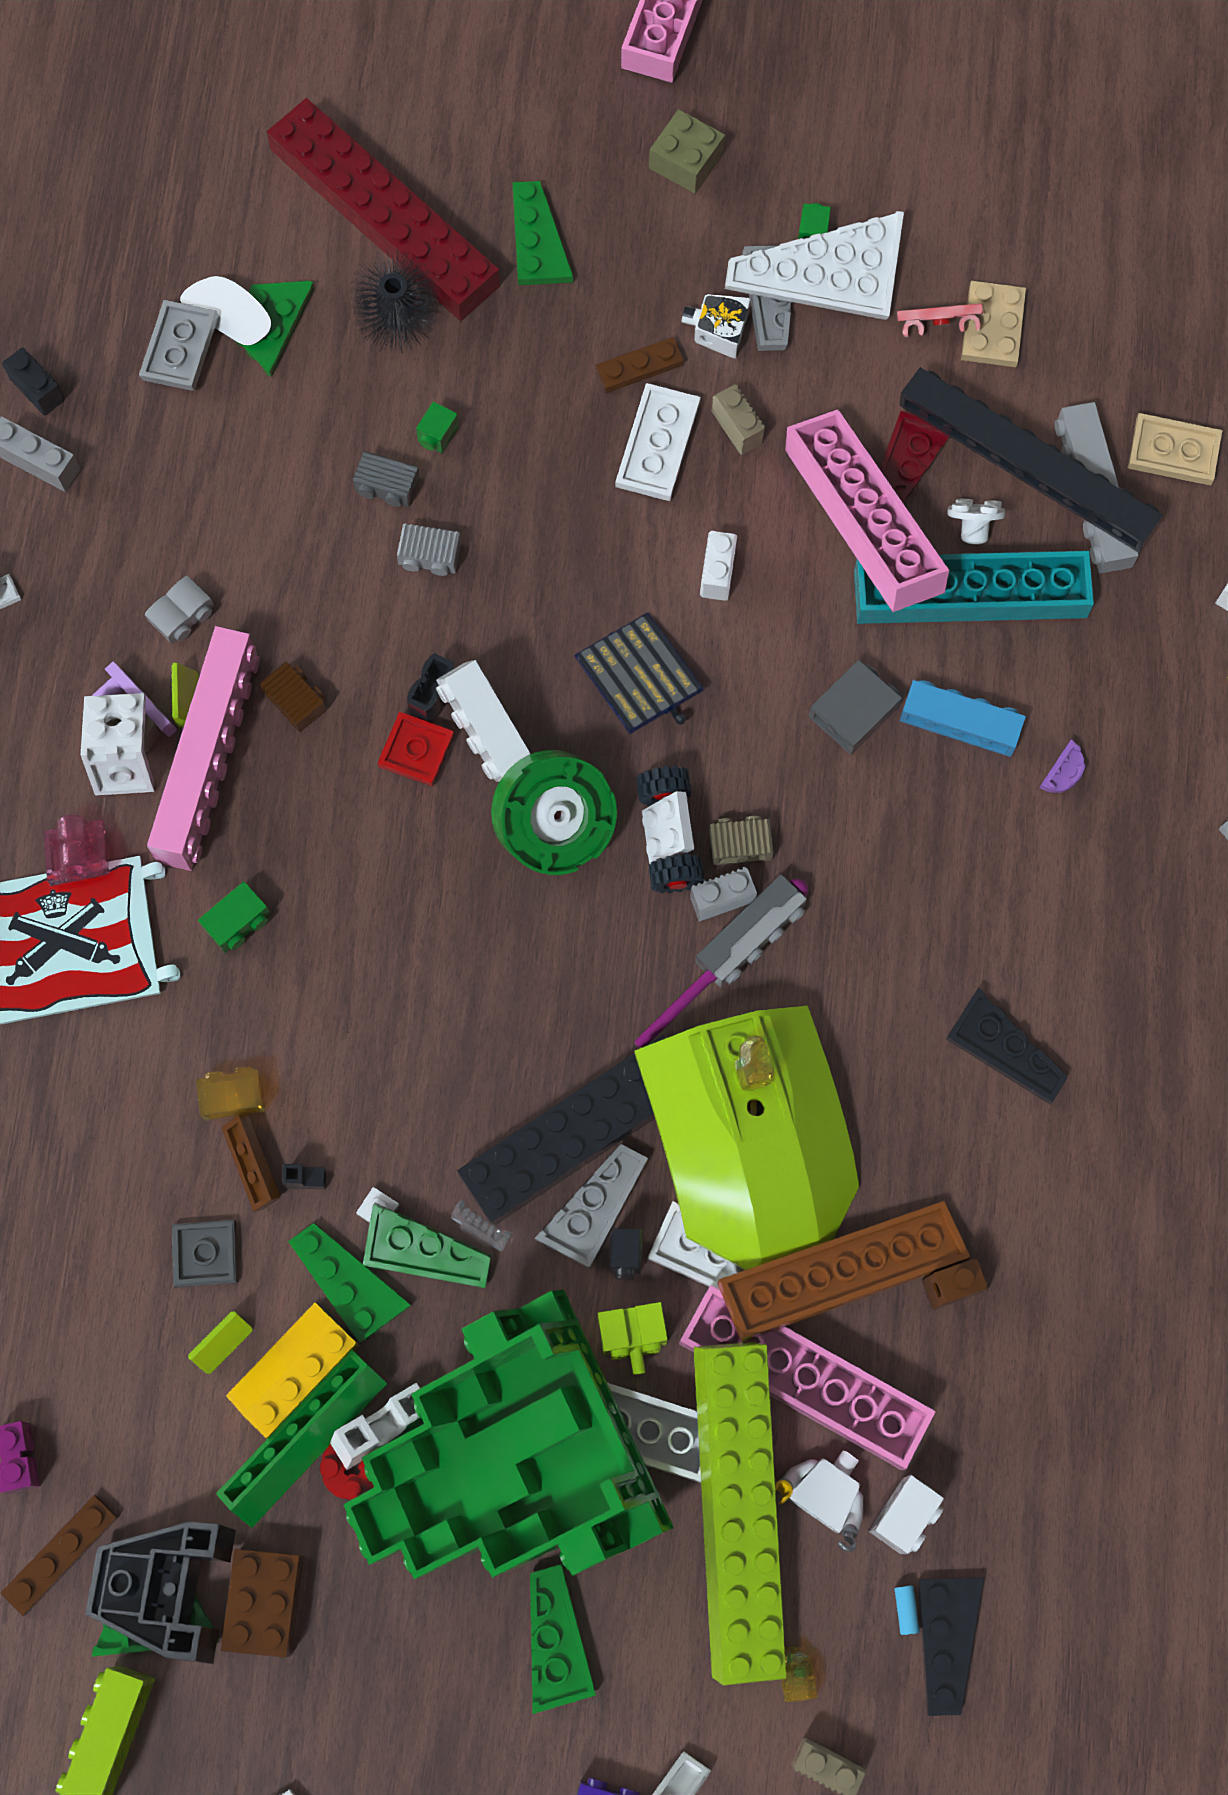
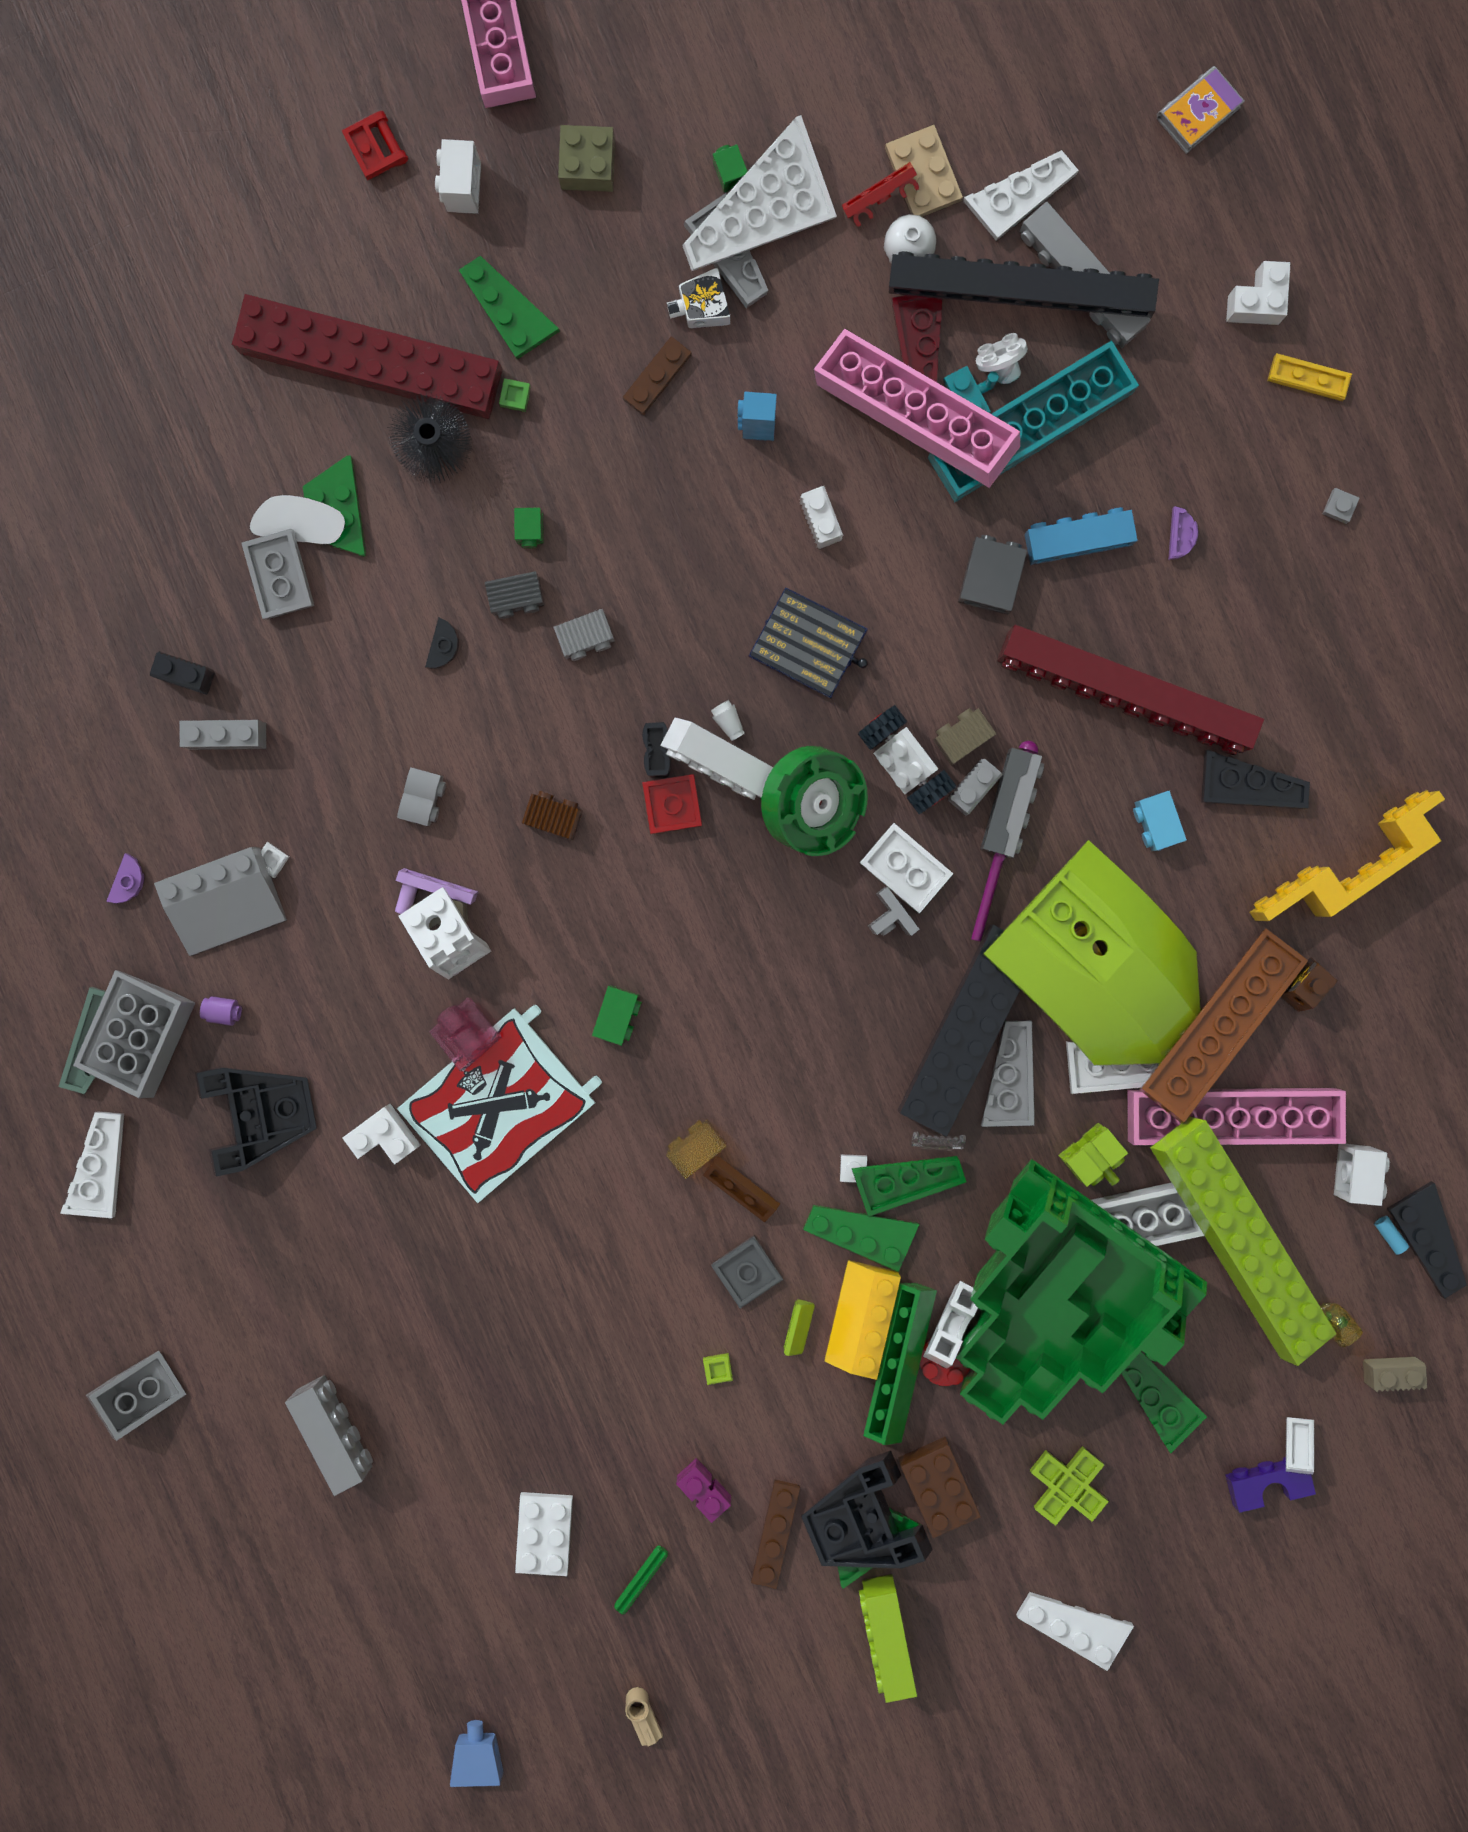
camera: 25 degrees left, 15 degrees up
bright pink brick [147,626,260,871] -> none
lime slope [172,663,199,728] -> none
black piece [282,1164,326,1189] -> none
black brick [609,1229,642,1280] -> none
white plate [615,383,700,501] -> none
dark tan brick [711,384,765,455] -> none
clear yellow rock [735,1036,775,1091] -> none
white torso [775,1450,863,1552] -> none
tan plate [1127,413,1223,486] -> none
none -> red plate [341,111,408,181]
none -> black plate [425,617,459,669]
none -> white brick [435,139,481,214]
none -> bright green plate [499,379,531,412]
none -> lime tile [703,1353,733,1385]
none -> white cone [711,700,745,741]
none -> dark azure brick [737,392,777,441]
none -> white plate [860,823,953,913]
none -> light grey bracket [868,887,920,936]
none -> white cylinder [884,214,936,264]
none -> teal plate [943,366,999,413]
none -> white wing [963,150,1079,241]
none -> dark red brick [997,624,1264,755]
none -> lime plate [1030,1446,1109,1526]
none -> medium azure brick [1133,791,1187,851]
none -> yellow bracket [1249,790,1445,921]

